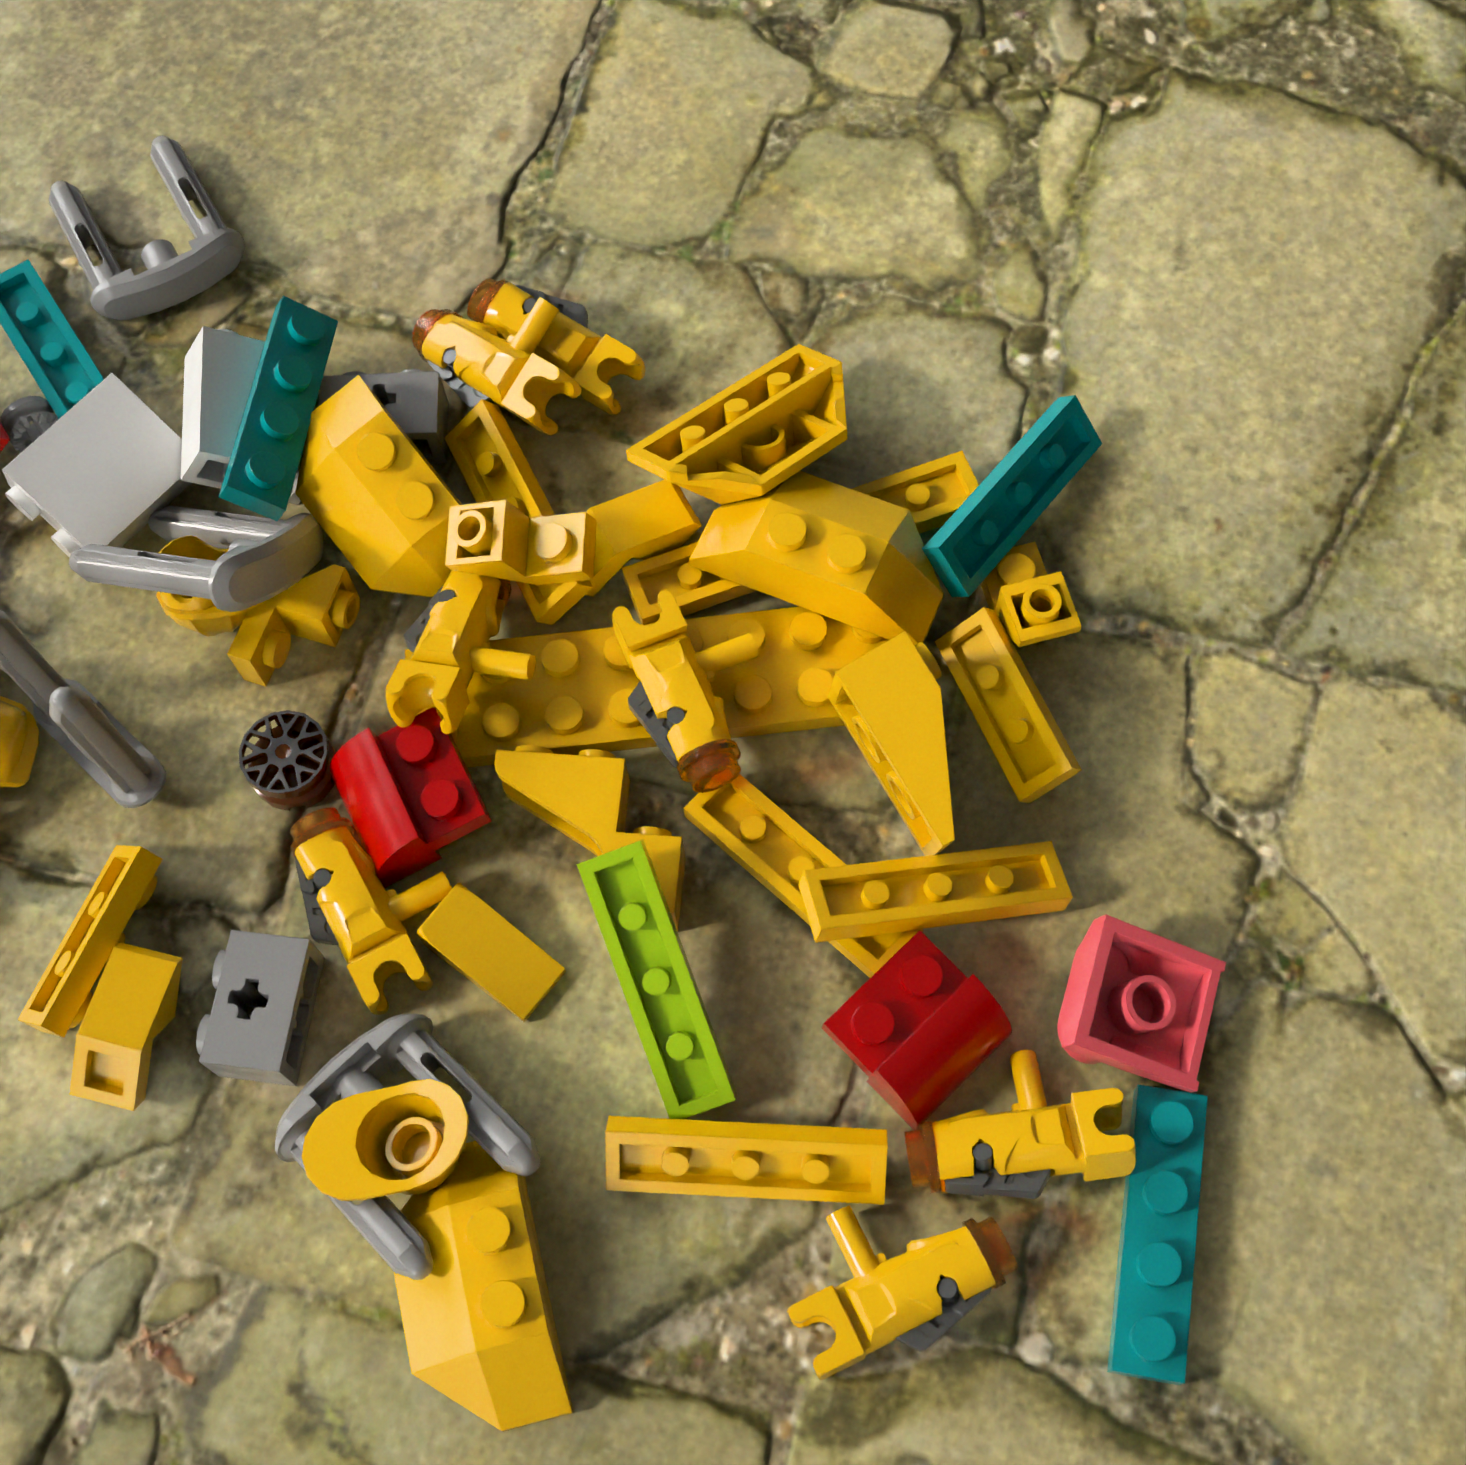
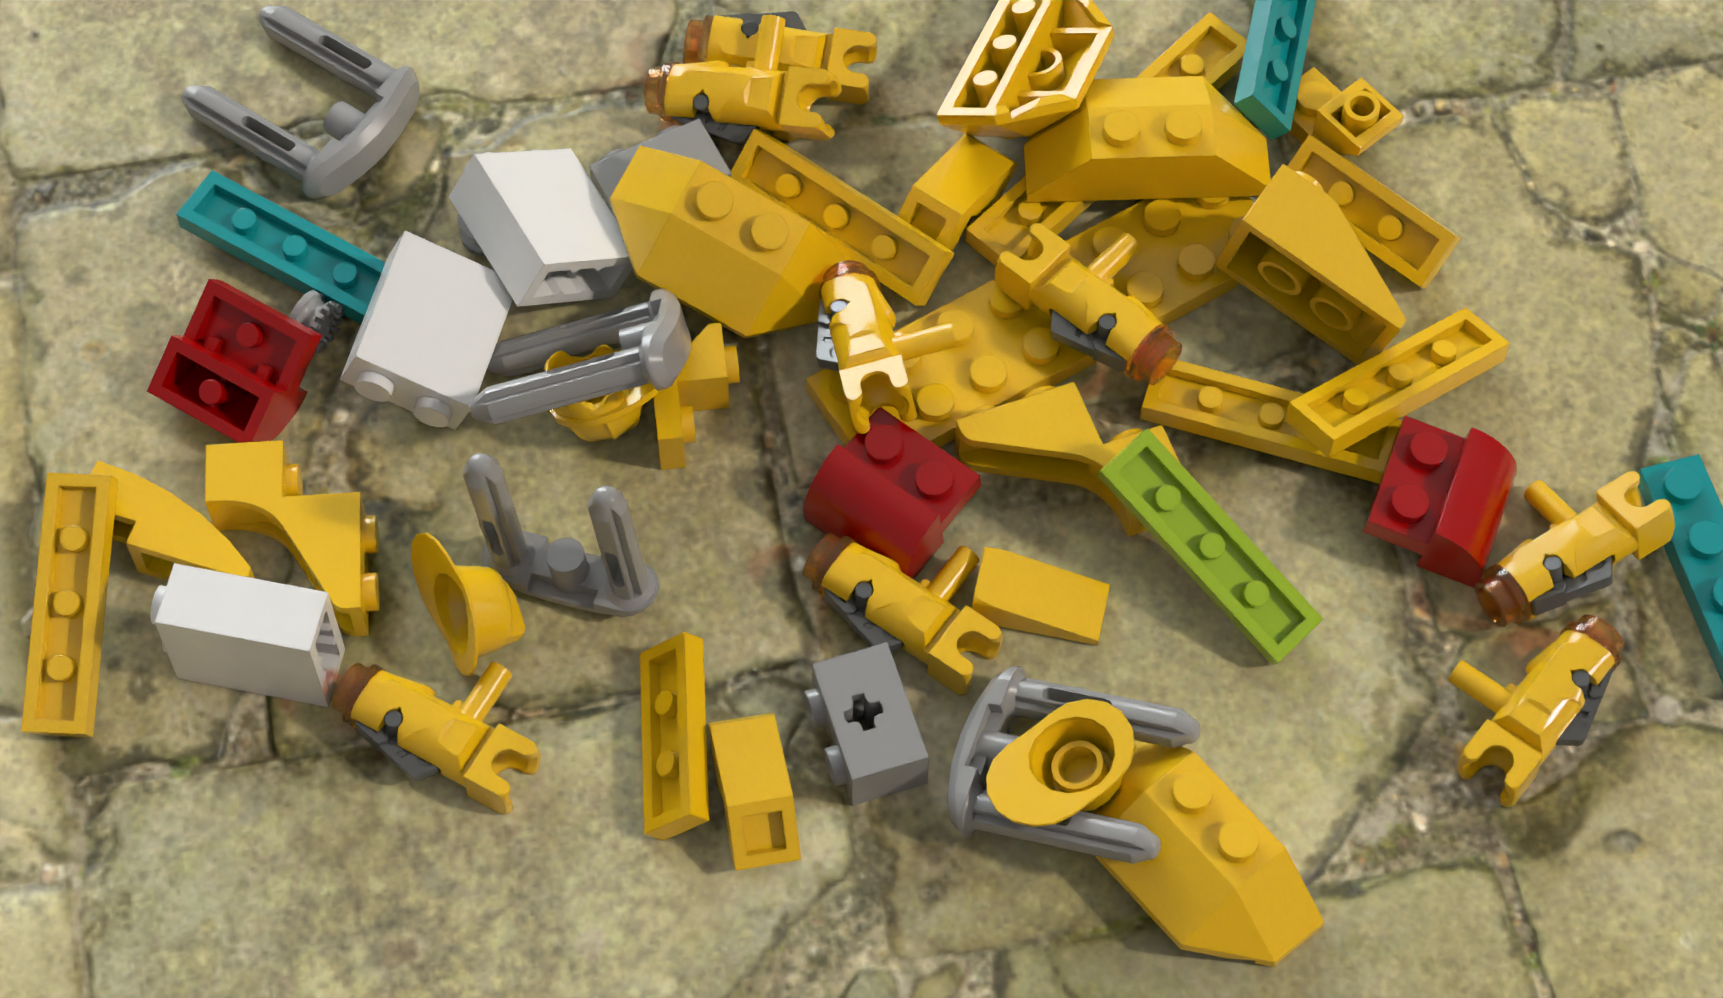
camera: 30 degrees left, 5 degrees down
teal plate [219,295,338,521] -> none
reddish brown wheel [239,710,336,811] -> none
yellow slope [445,500,597,585] -> none
yellow plate [605,1116,888,1205] -> none
coral slope [1057,915,1226,1093] -> none

